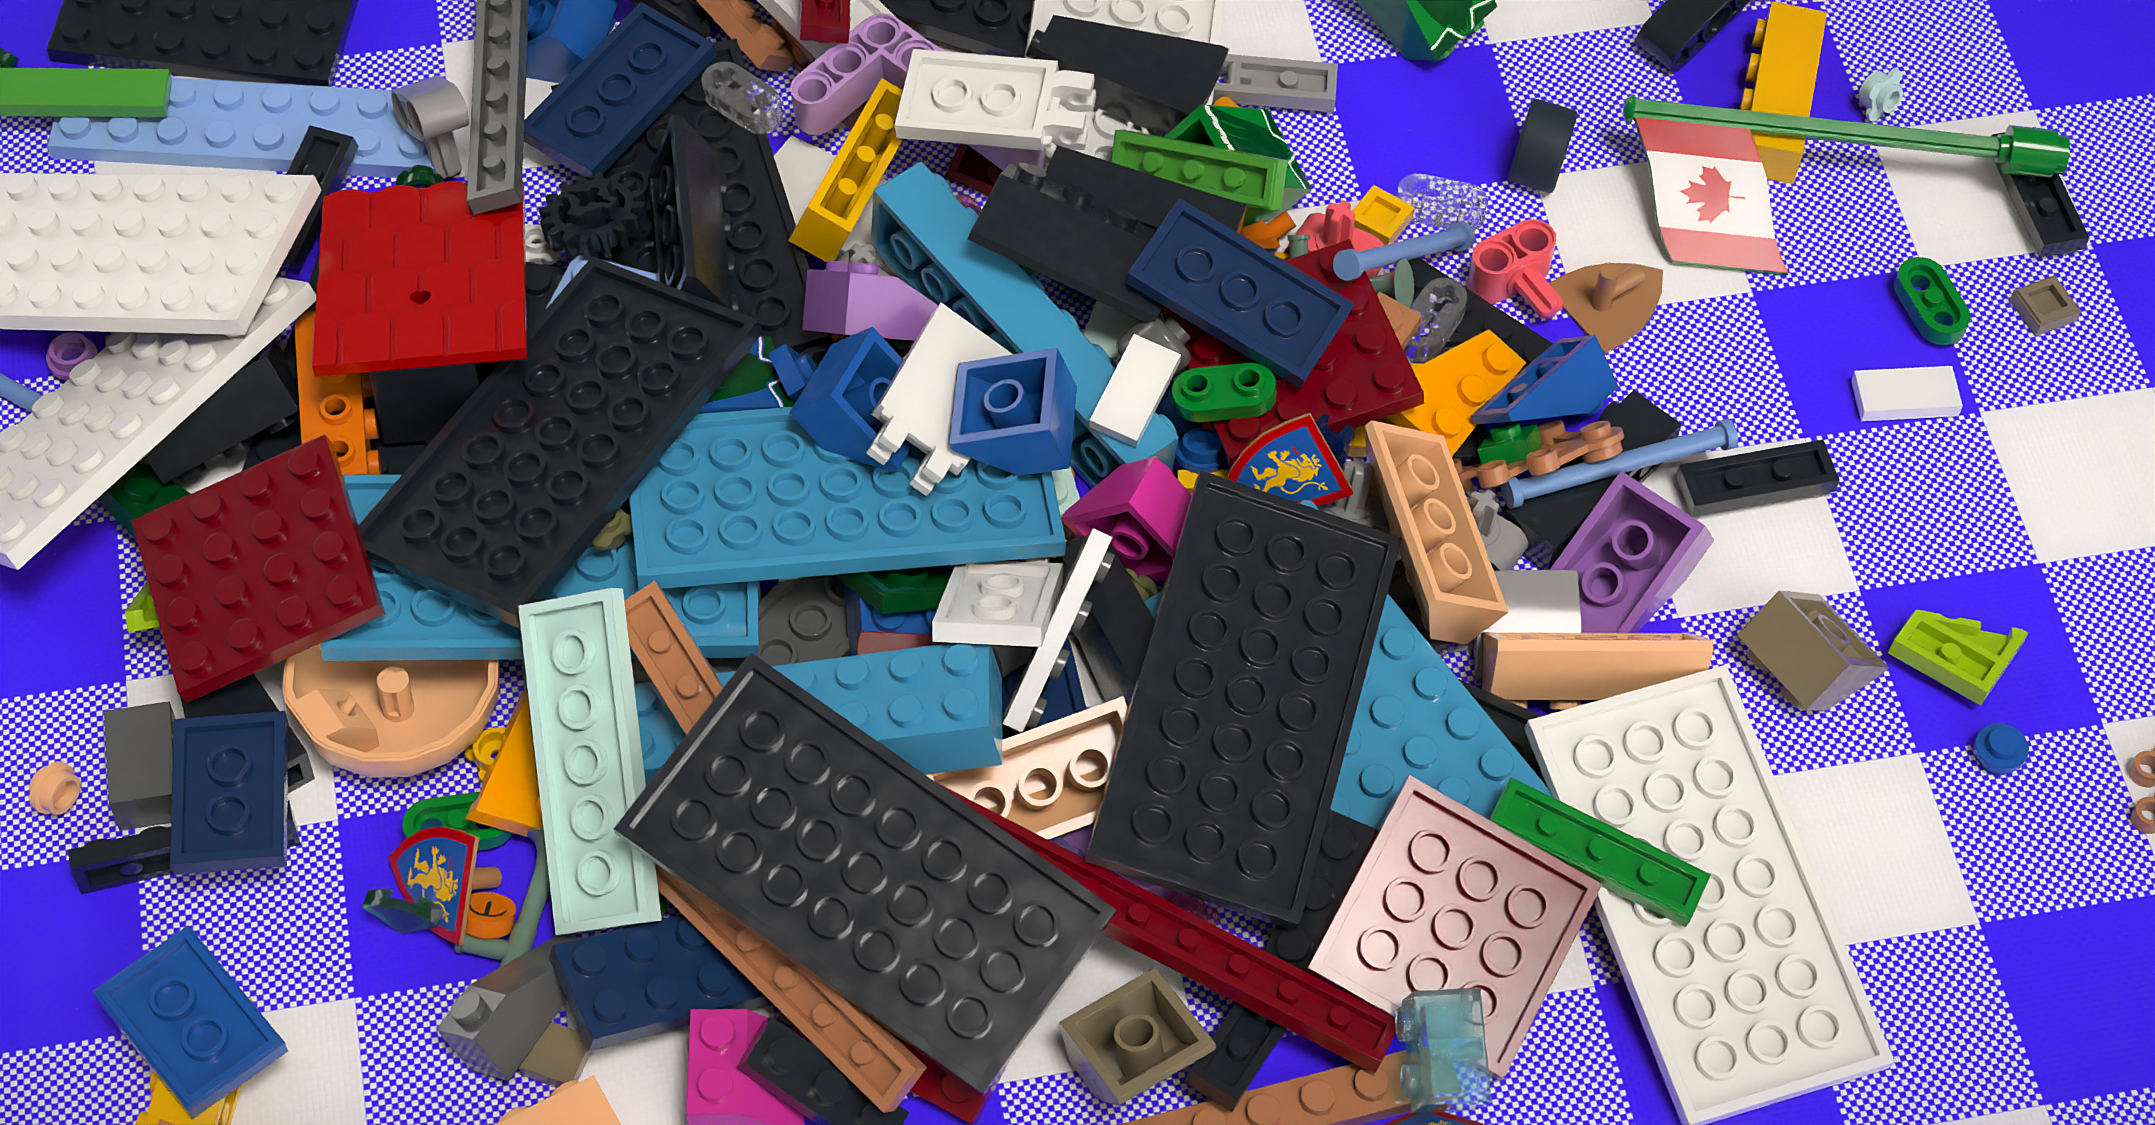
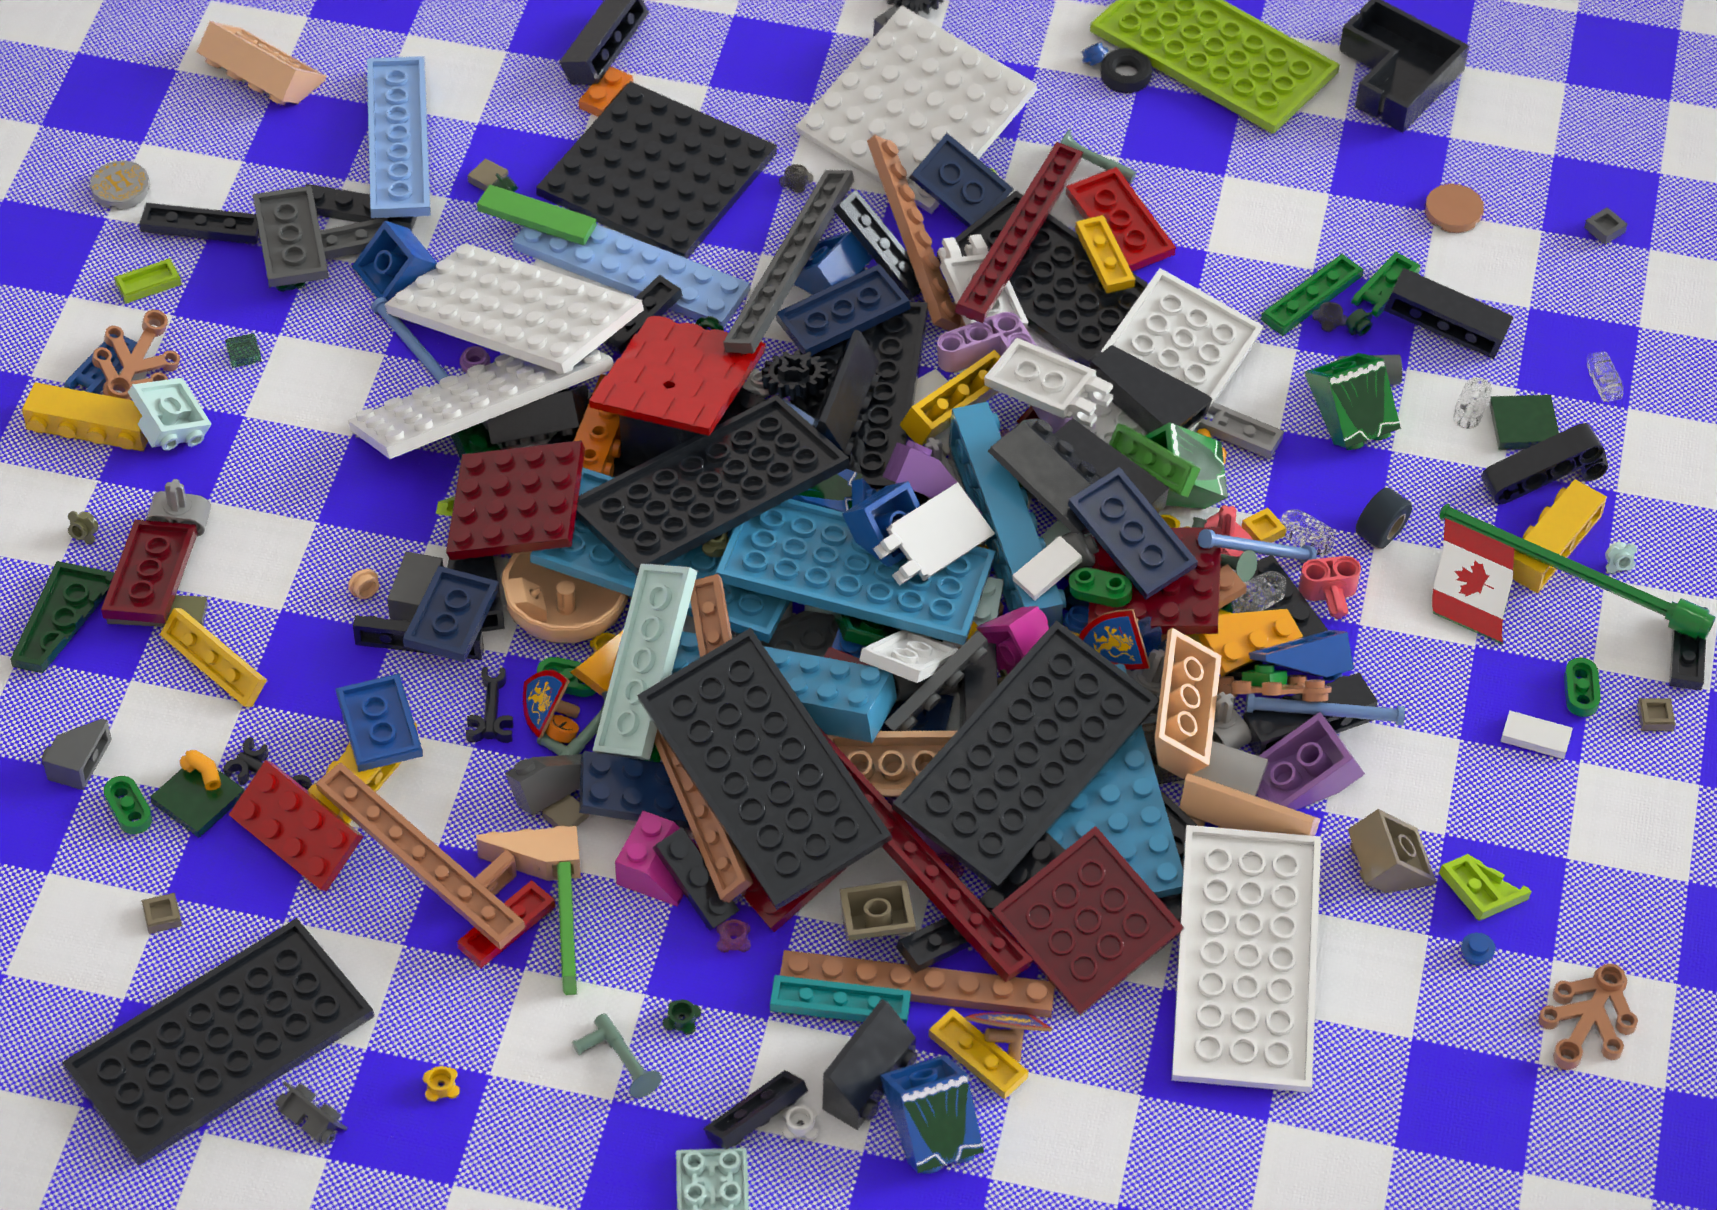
camera: 25 degrees right, 5 degrees down
tile [362,888,444,934] -> none
light grey beam [391,75,469,178] -> none
clear beam [701,61,783,134] -> none
blue slope [949,348,1077,476] -> none
orange bar [1241,211,1296,249] -> none
clear light blue brick [1395,988,1492,1113] -> none
green tile [1489,777,1711,927] -> none
medium nougat shield [1549,263,1663,355] -> none
black plate [1676,439,1840,517] -> none
none -> black bar [466,667,514,743]

